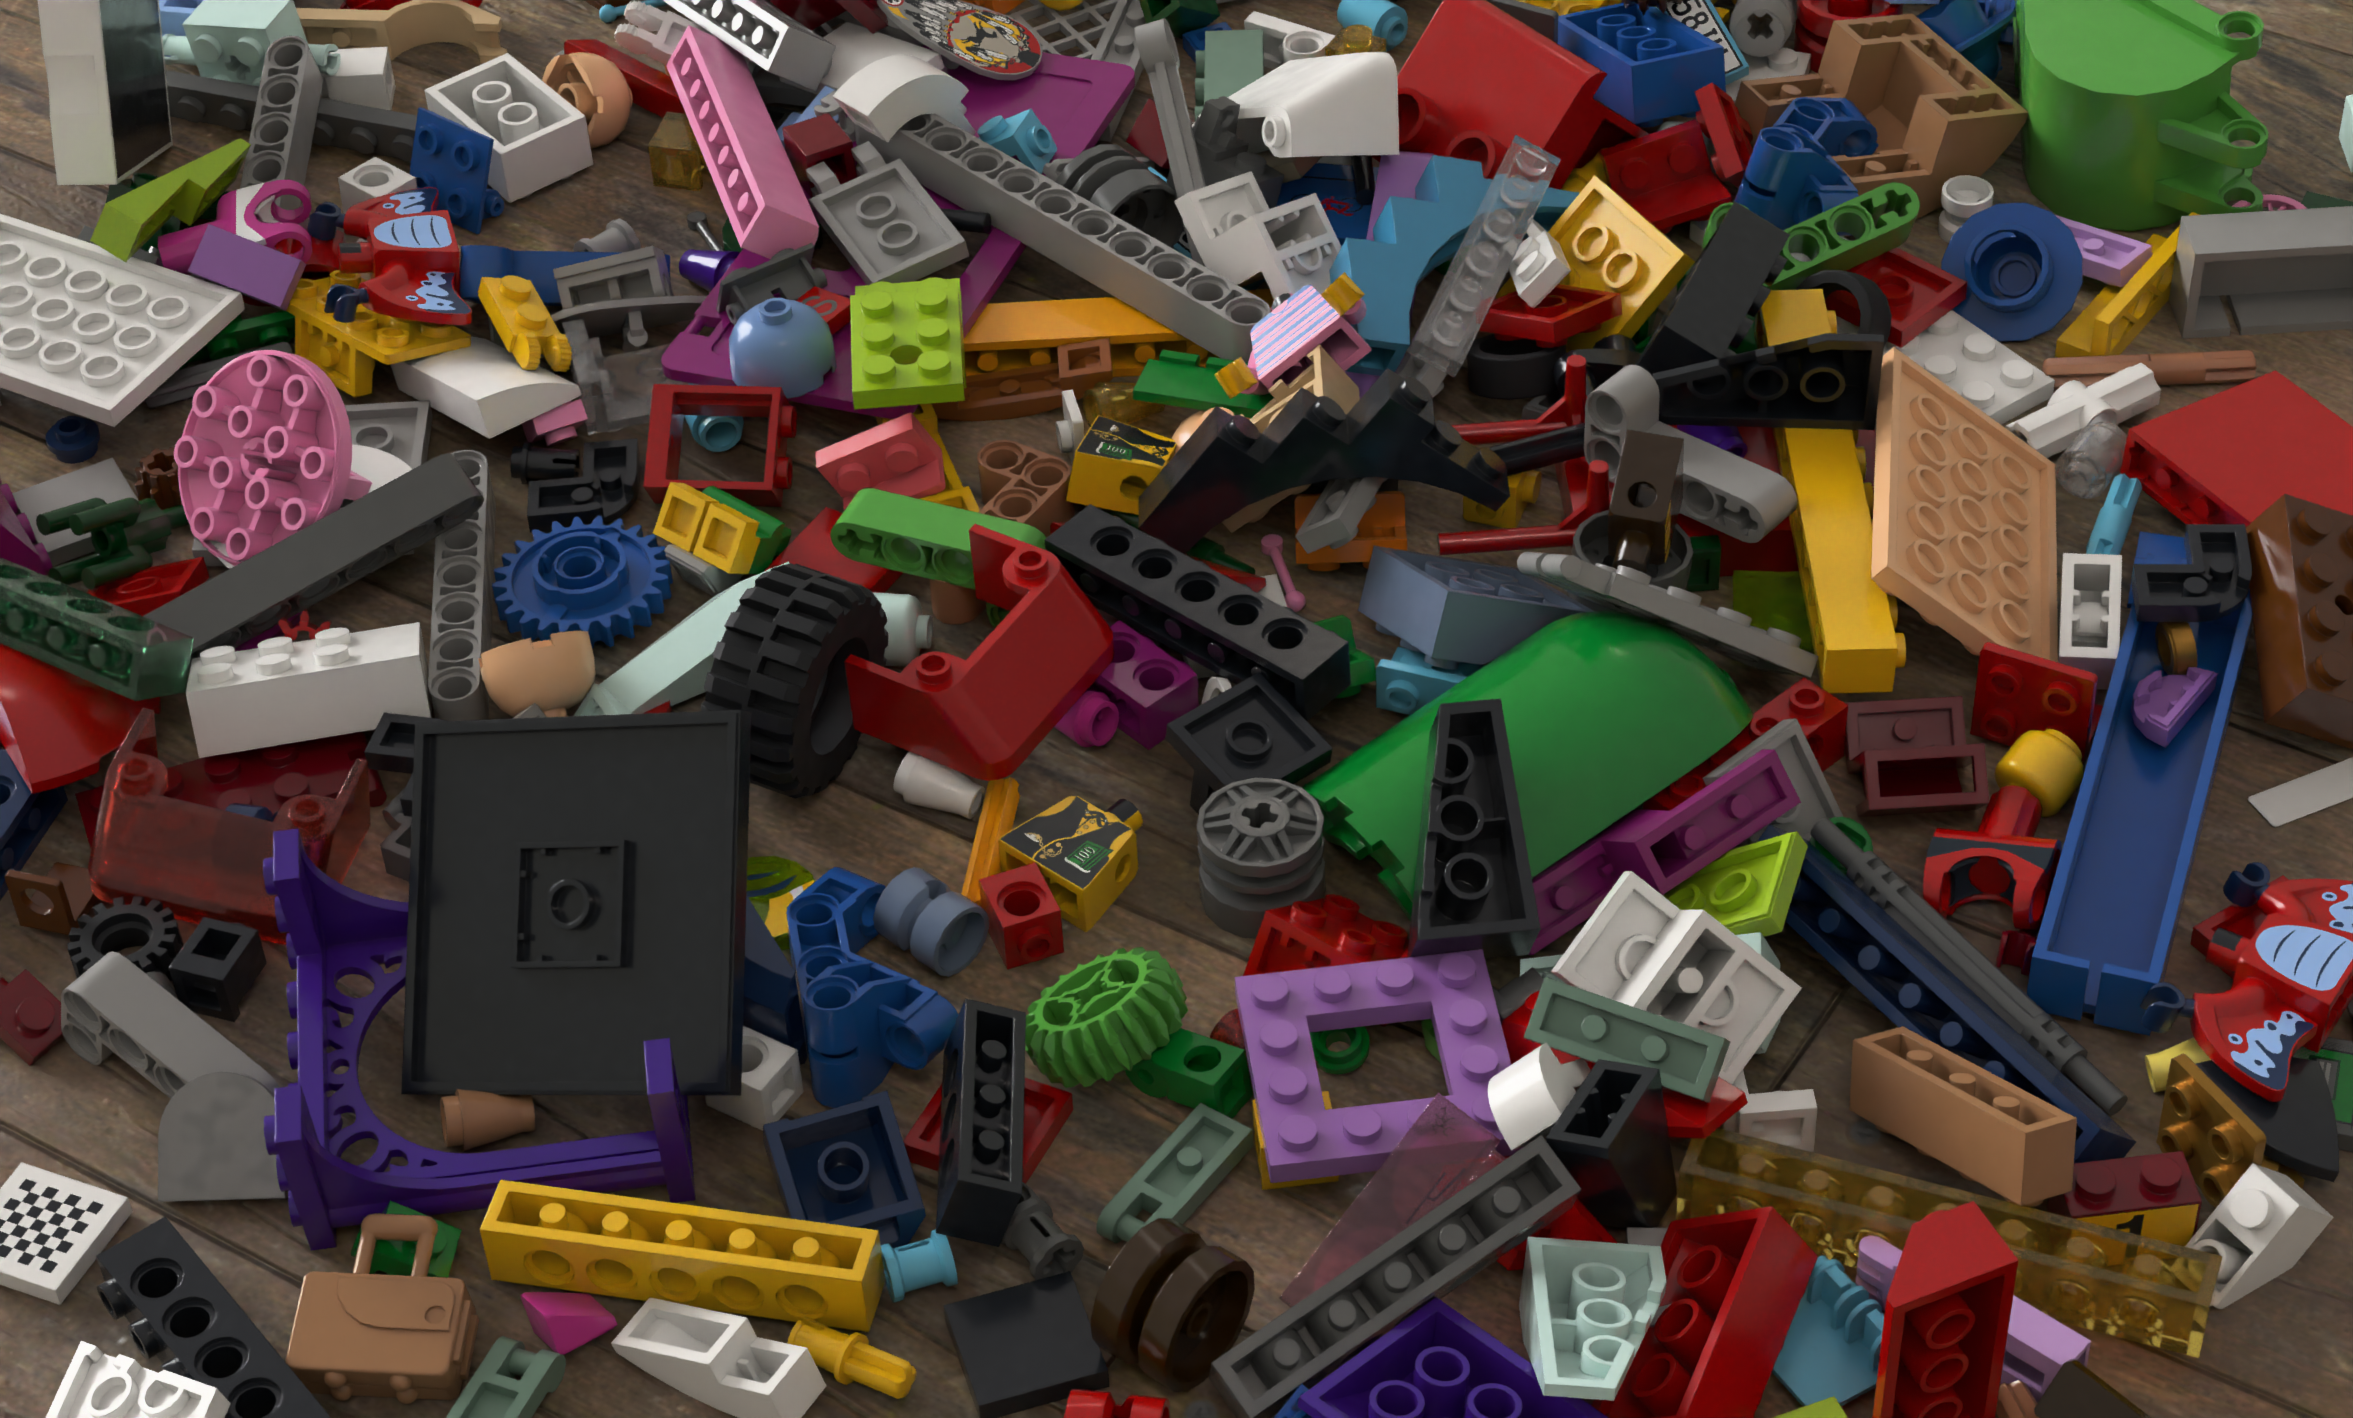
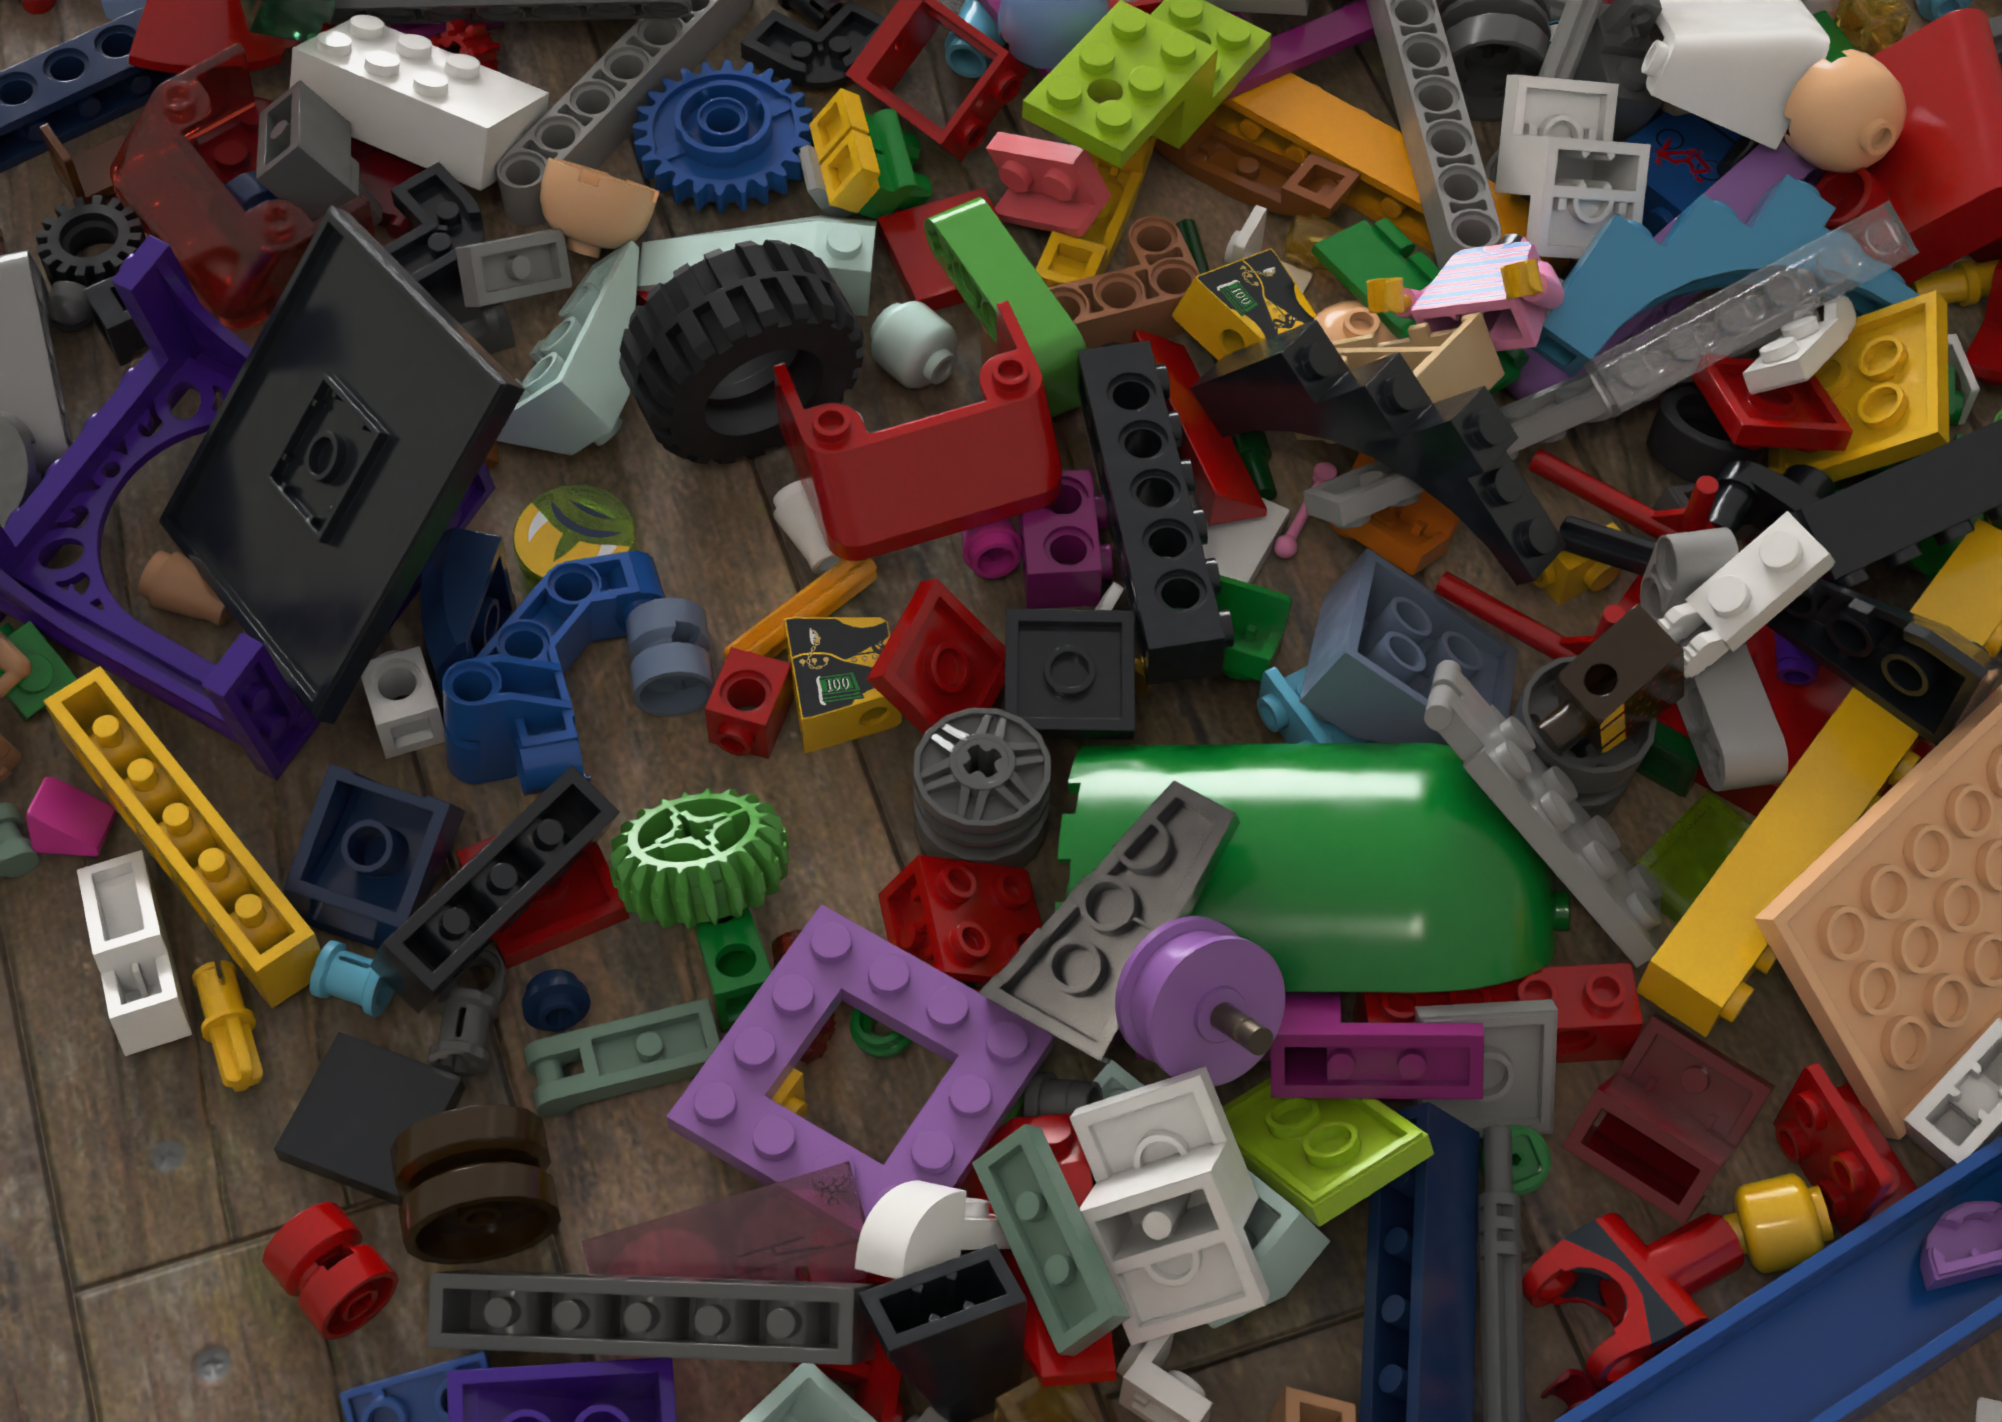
camera: 35 degrees right, 15 degrees up
none -> dark grey hinge [256,80,382,231]
none -> dark blue plate [521,969,591,1032]
none -> red tile [866,578,1005,735]
none -> medium lavender wheel [1115,916,1285,1086]
none -> white hinge [1657,511,1836,679]
none -> light nougat cylinder [1784,49,1907,173]

